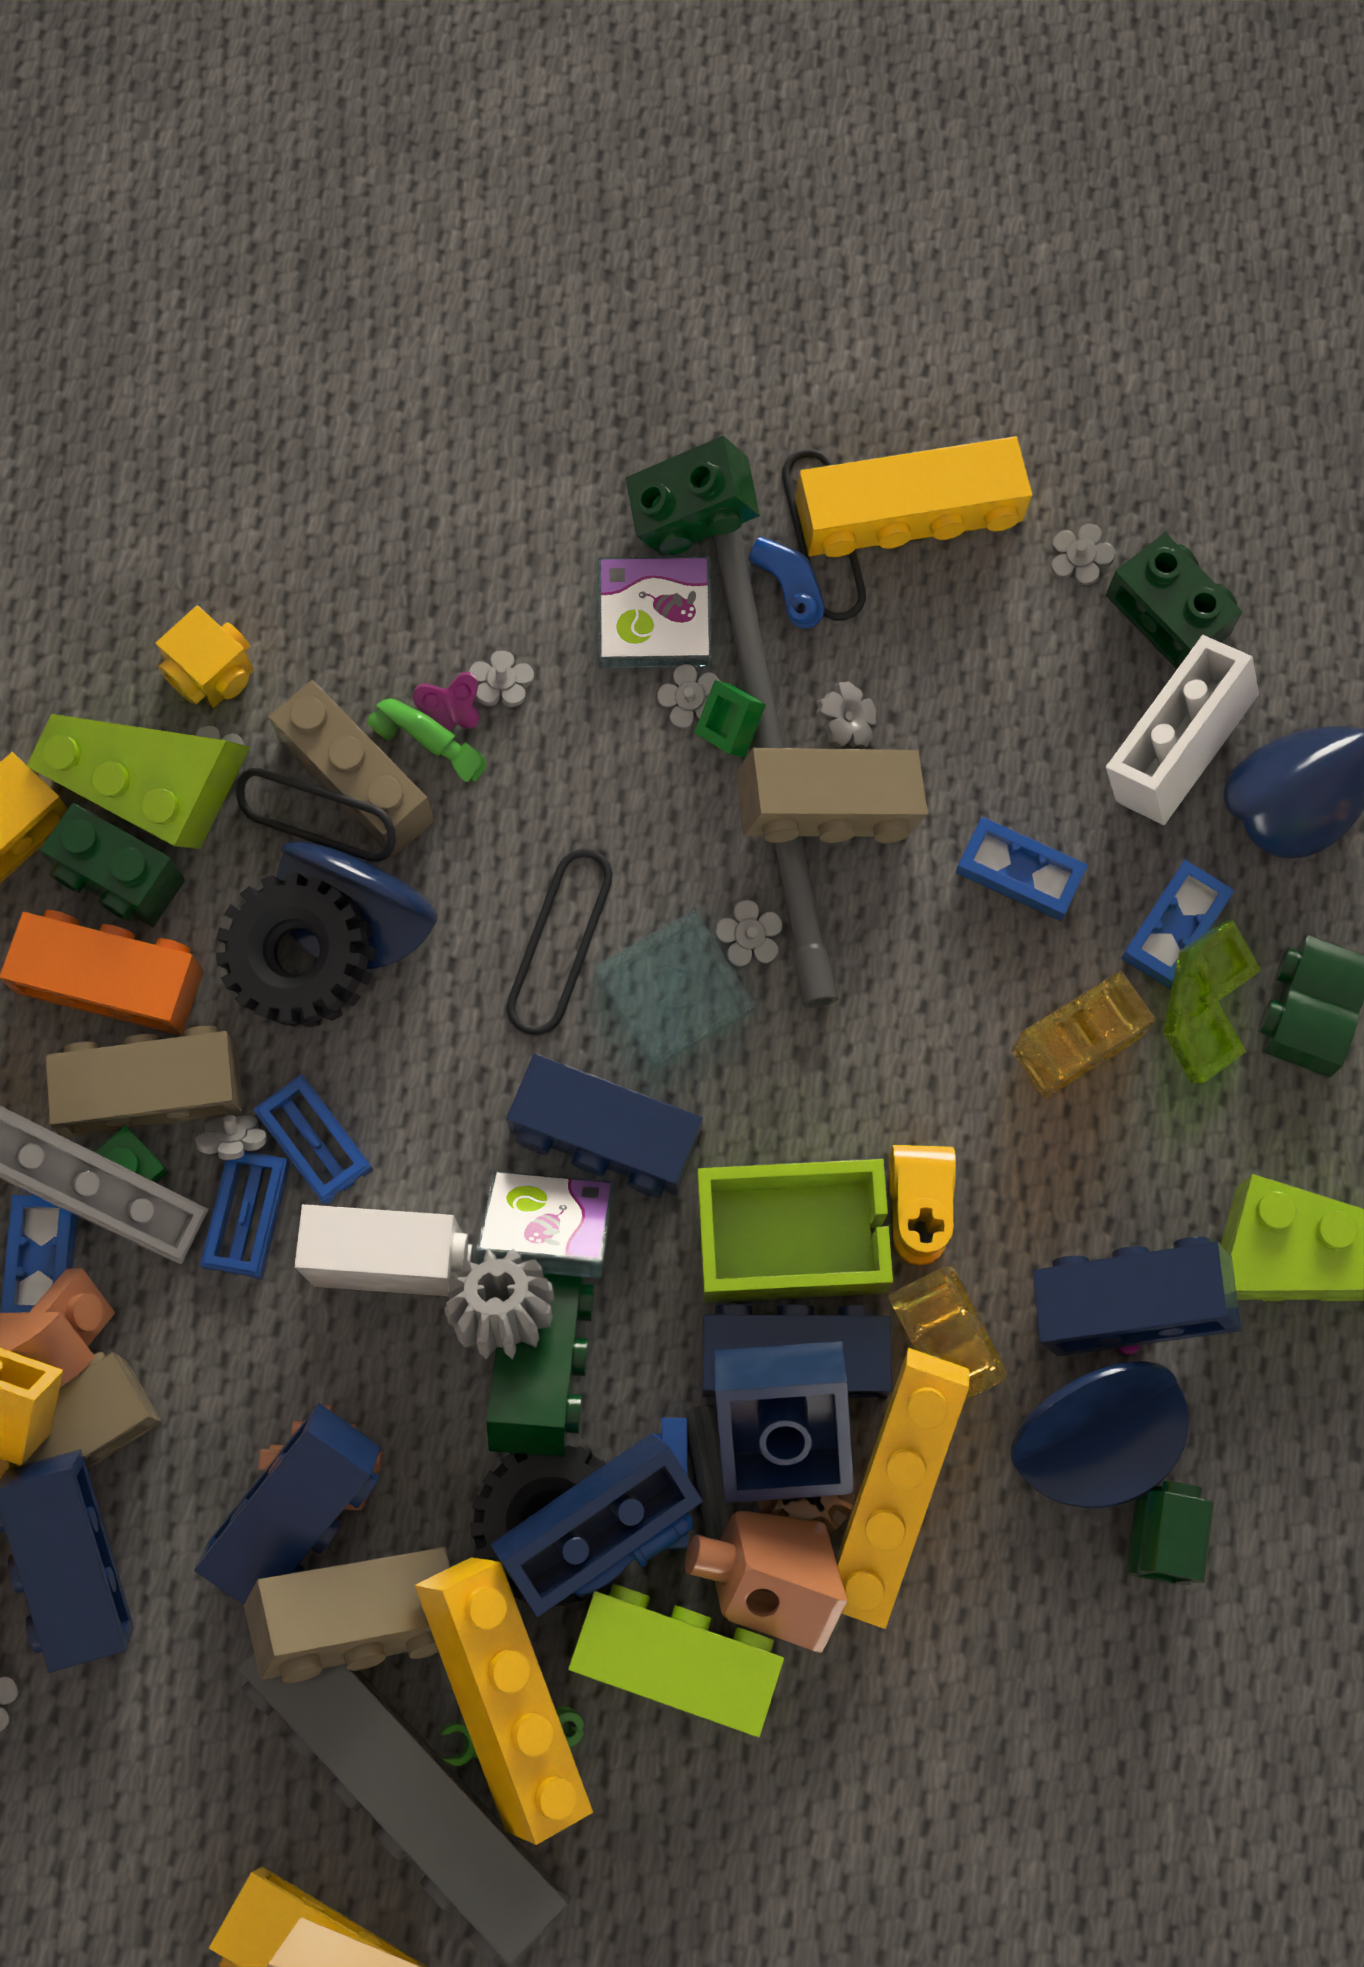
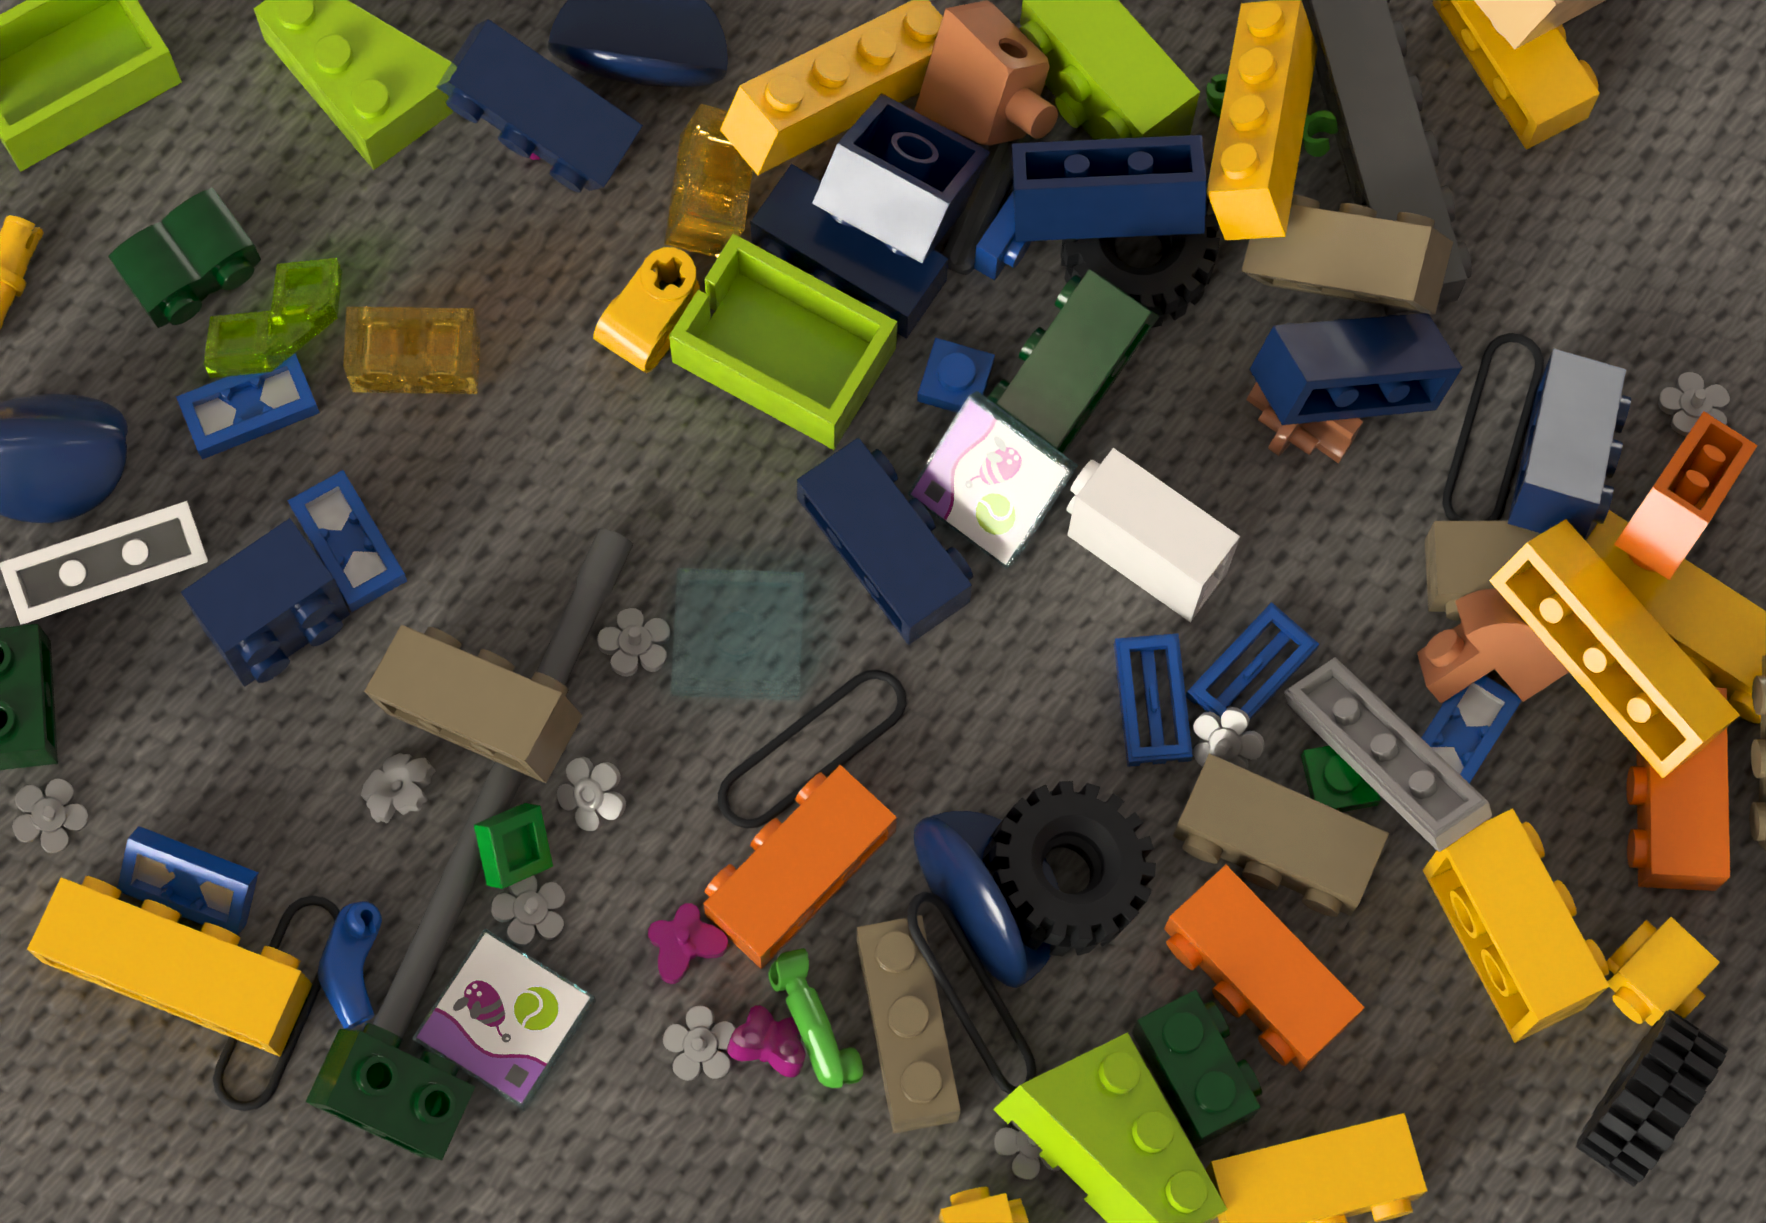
camera: 150 degrees left, 0 degrees up
light grey gear [445,1247,554,1360] -> none
none -> blue piece [117,826,258,935]
none -> dark blue brick [181,518,350,687]
none -> light grey plant [557,757,626,831]
none -> magenta piece [648,903,728,984]
none -> orange brick [703,765,897,969]
none -> blue plate [917,337,995,414]
none -> black piece [1442,333,1544,521]

